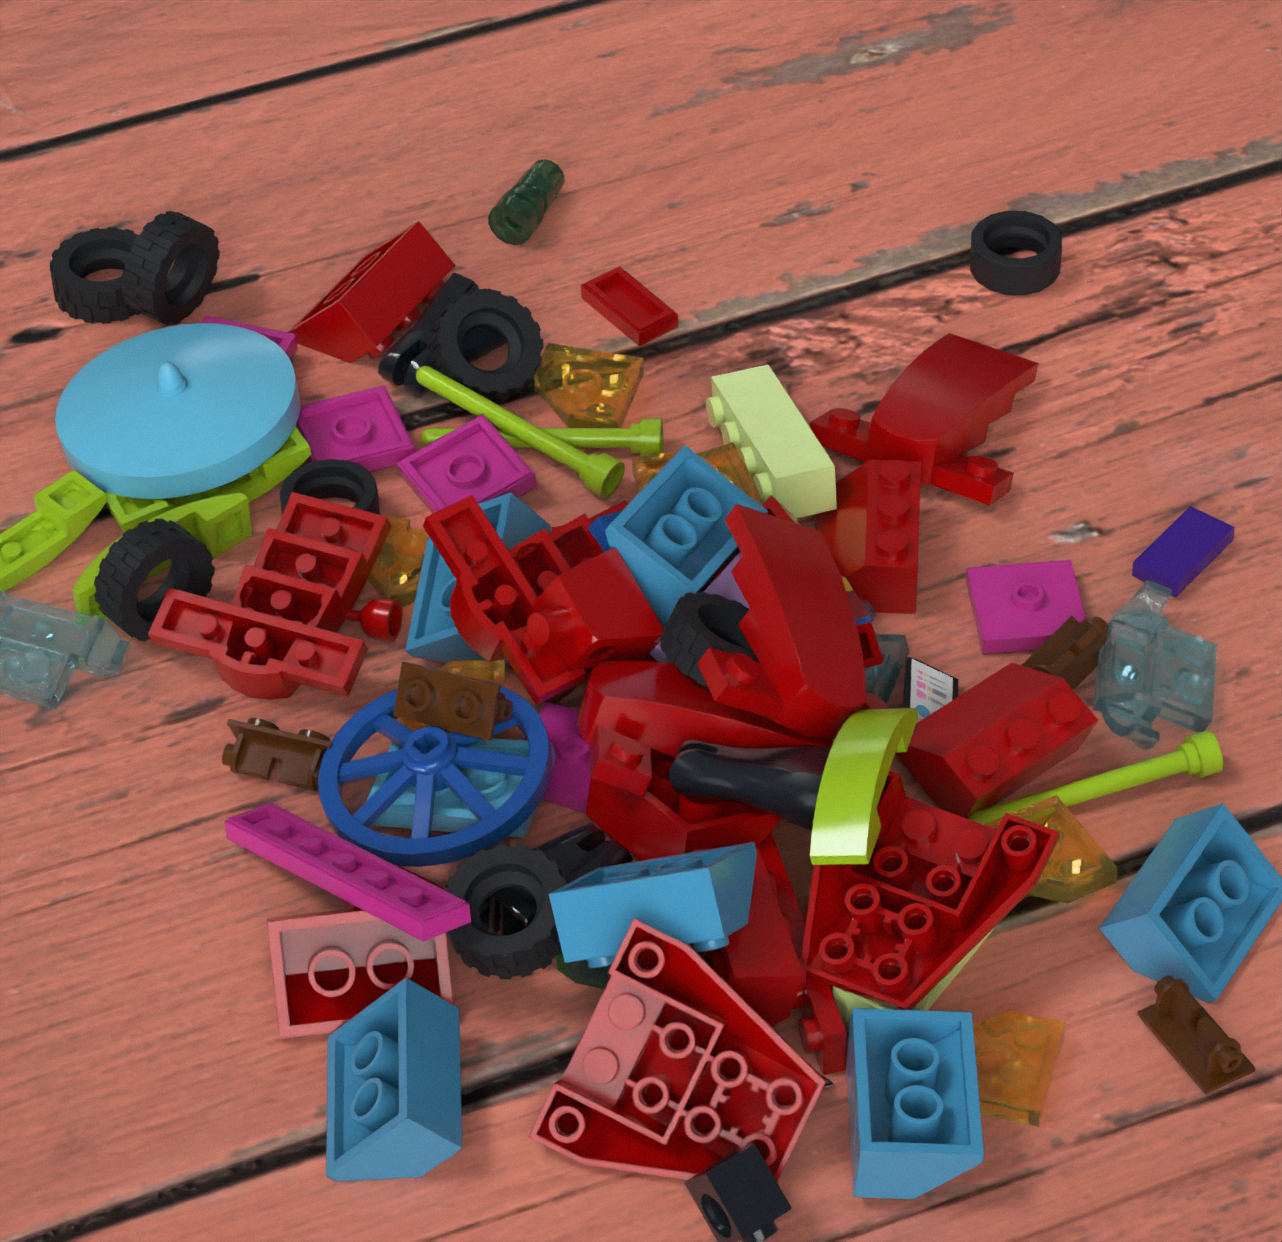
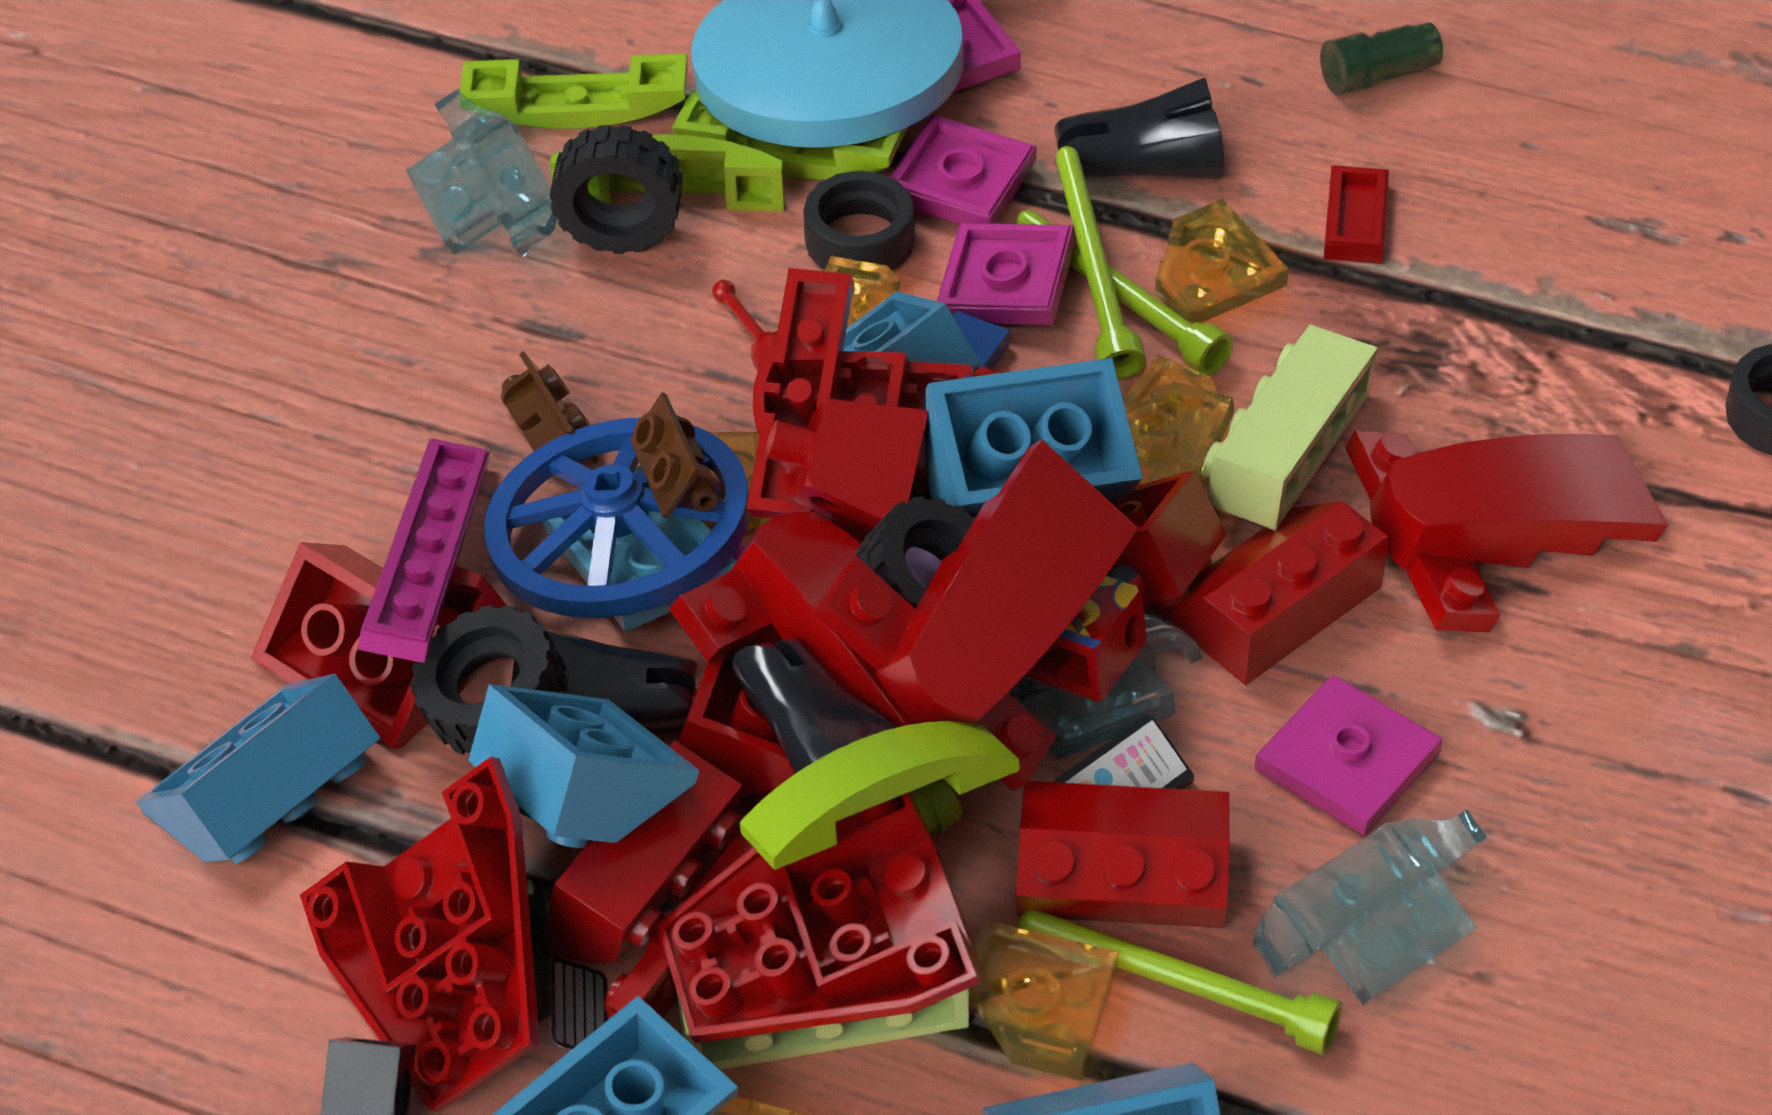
camera: 45 degrees right, 5 degrees up
red slope [148,492,392,700] -> none
red slope [288,221,456,363] -> none
black tyre [427,289,544,404] -> none
reddish brown hinge [1021,616,1110,690] -> none
dark purple tile [1132,506,1235,597] -> none

